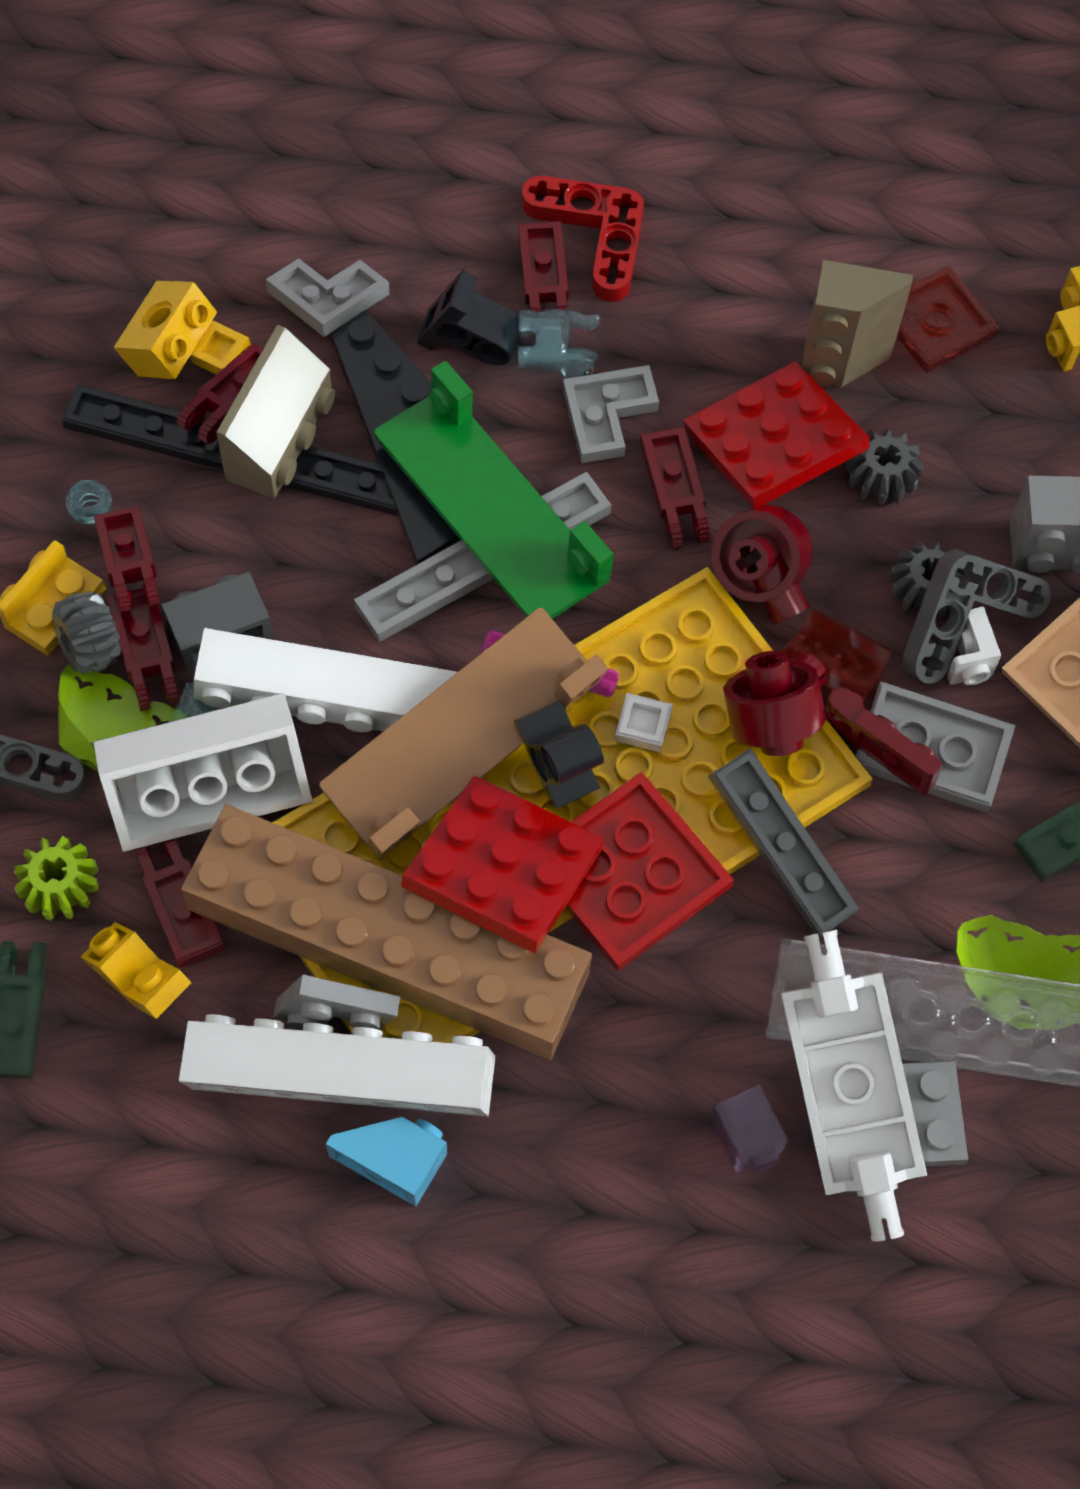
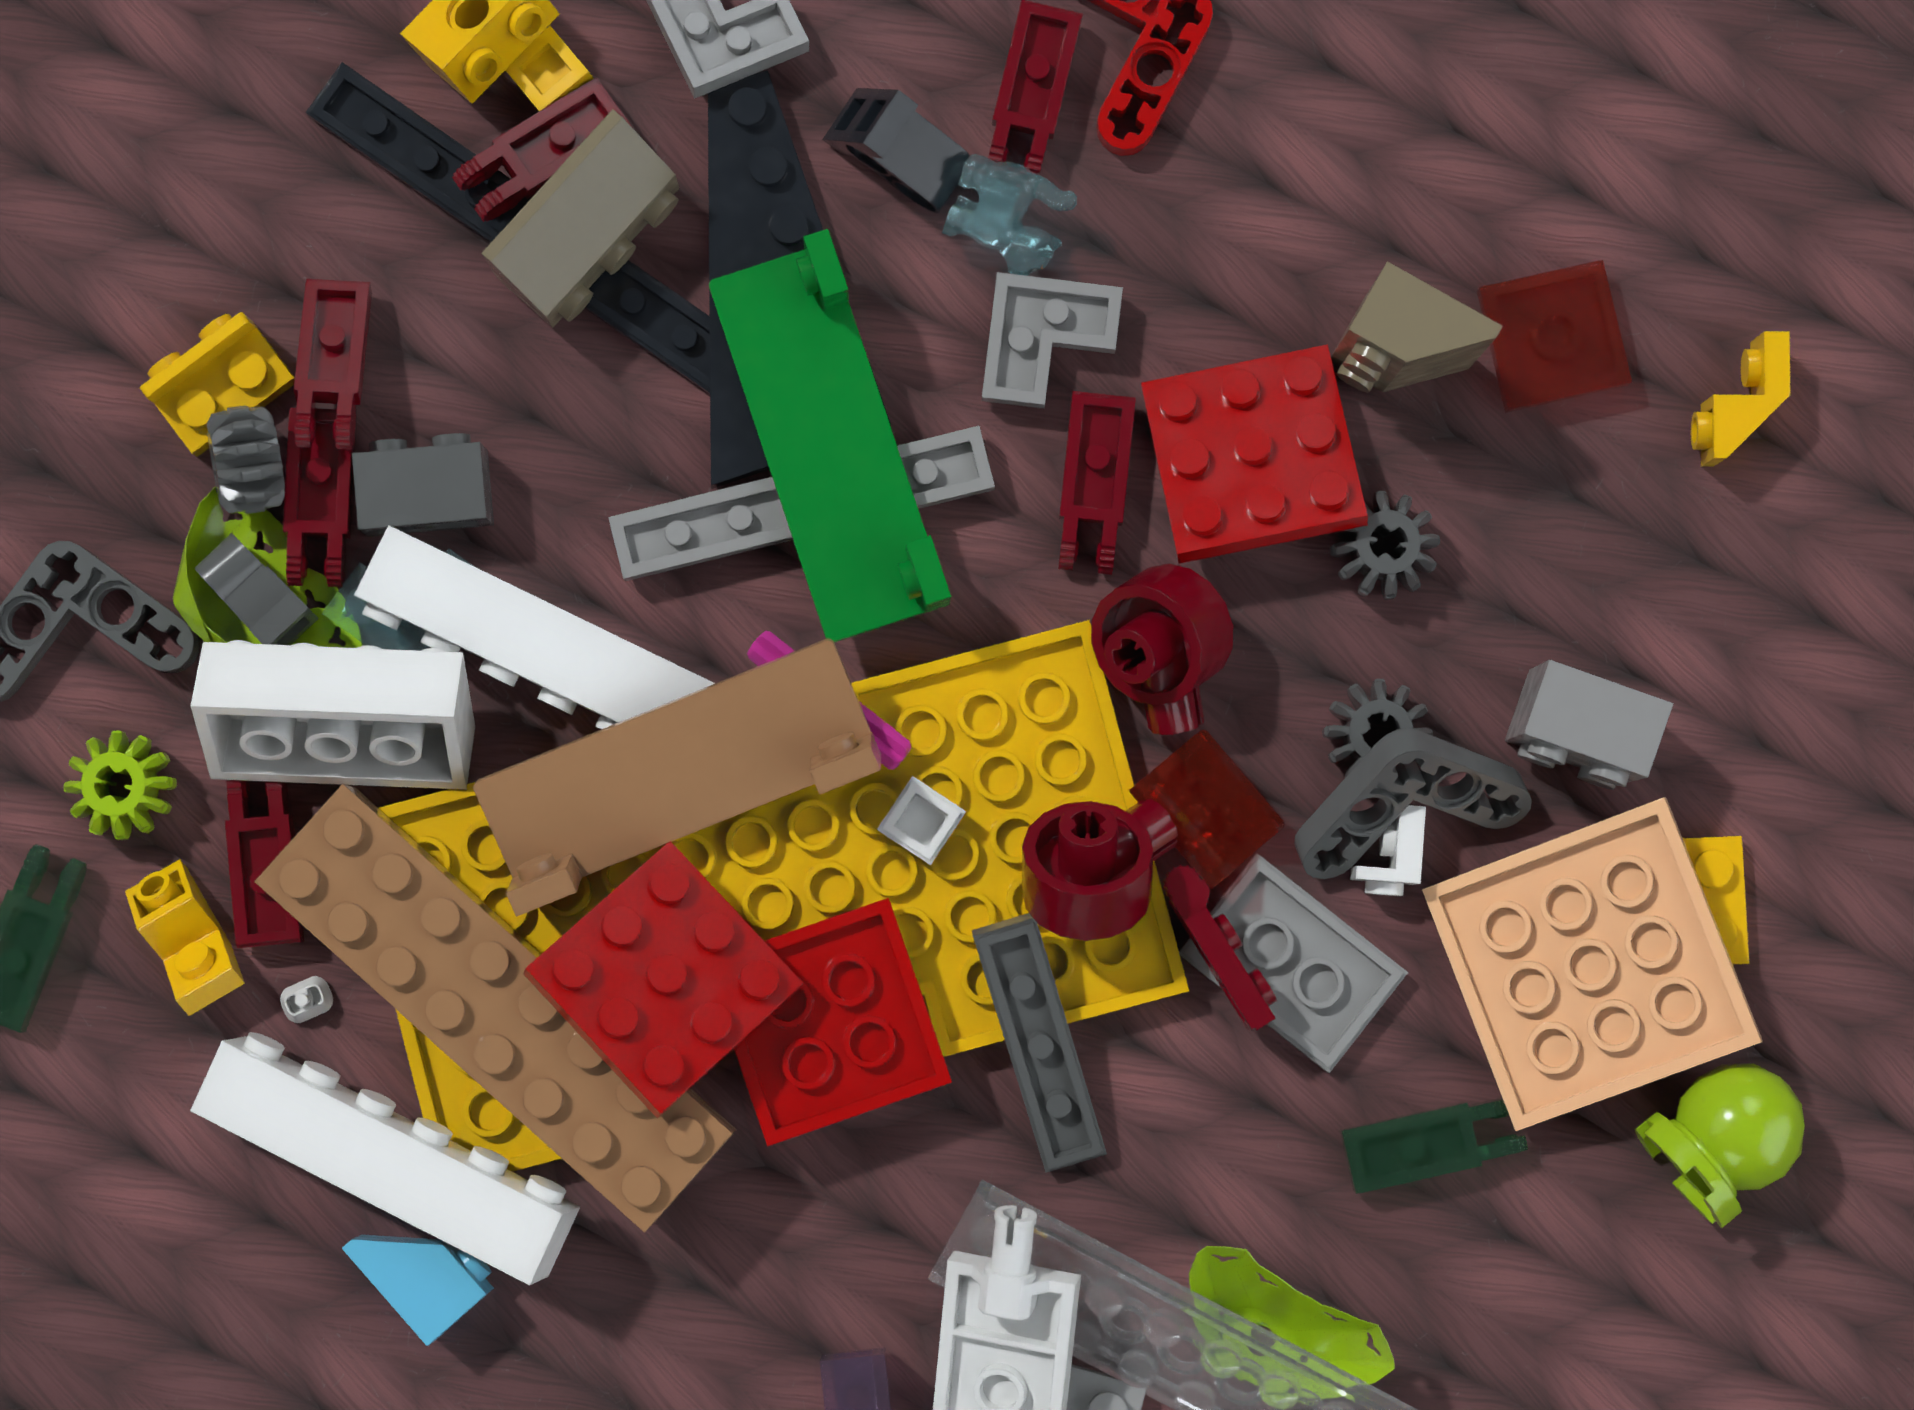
camera: 20 degrees right, 20 degrees up
clear light blue plate [66,479,112,524] -> none
light grey plate [273,975,400,1030] -> none
black tile [514,700,604,809] -> none
none -> dark grey leg [194,533,319,645]
none -> white rock [280,976,333,1023]

